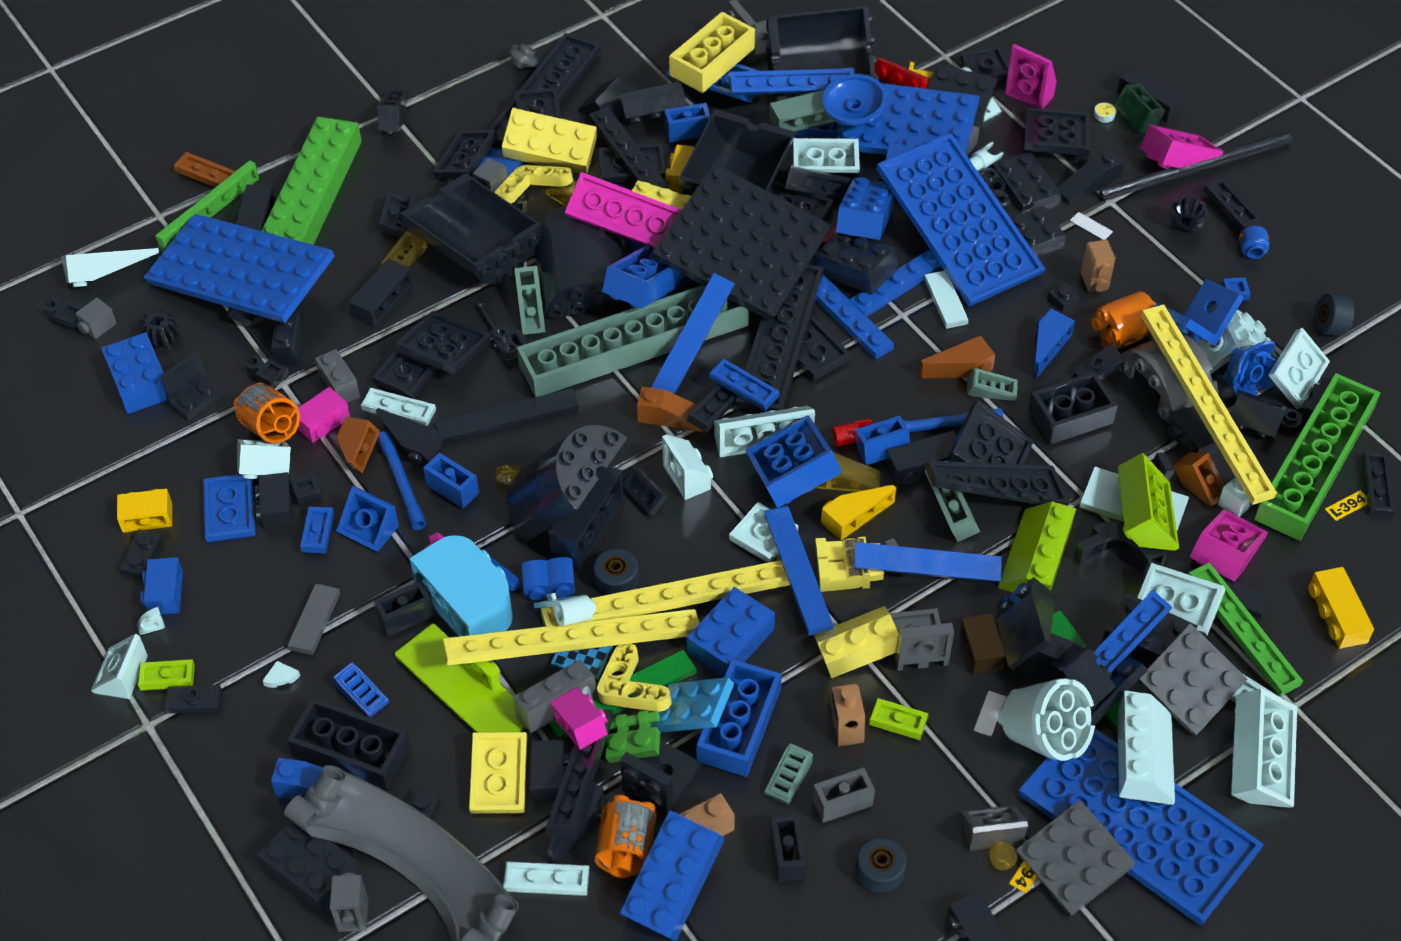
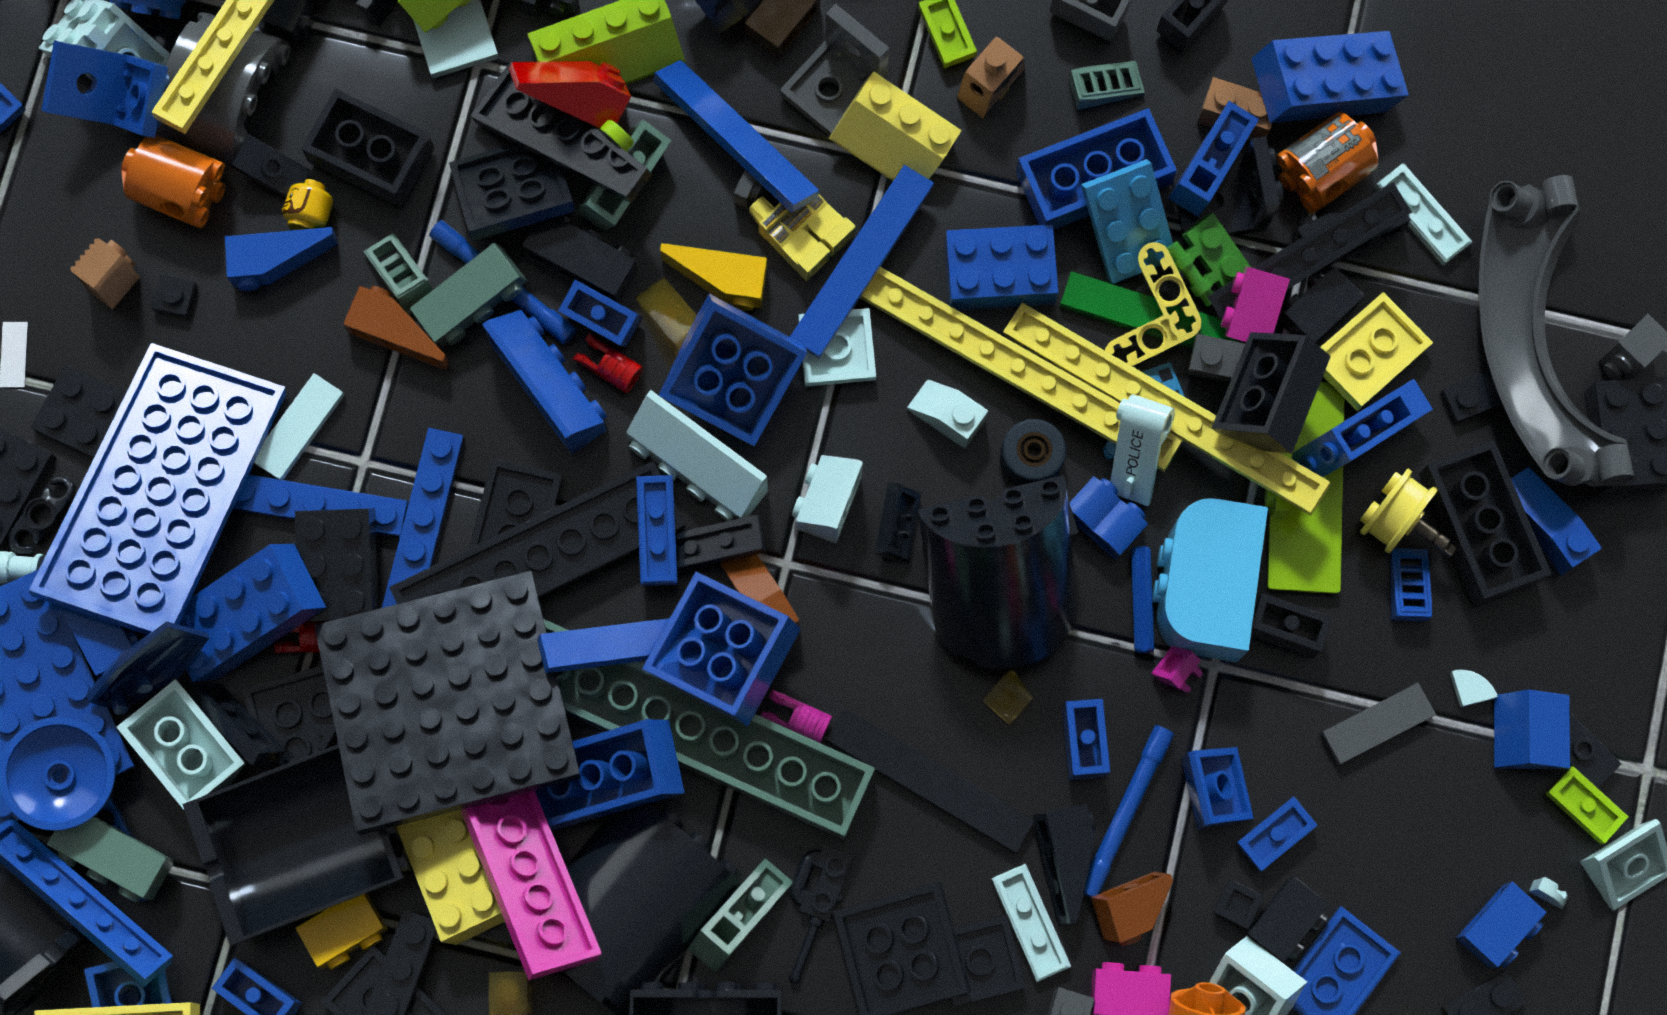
camera: 135 degrees left, 25 degrees up
none -> dark blue piece [86,621,209,715]
none -> yellow head [282,179,334,230]
none -> sand green brick [410,243,527,346]
none -> blue slope [482,310,607,455]
none -> red slope [509,61,631,128]
none -> lime tile [599,120,634,152]
none -> blue slope [642,572,801,727]
none -> dark pink hinge [761,689,832,743]
none -> light aqua slope [907,379,988,449]
none -> blue slope [1168,101,1259,217]
none -> black slope [1211,332,1331,454]
none -> blue slope [1292,379,1433,477]
none -> light yellow wheel [1360,469,1457,558]
none -> blue slope [1494,689,1570,769]

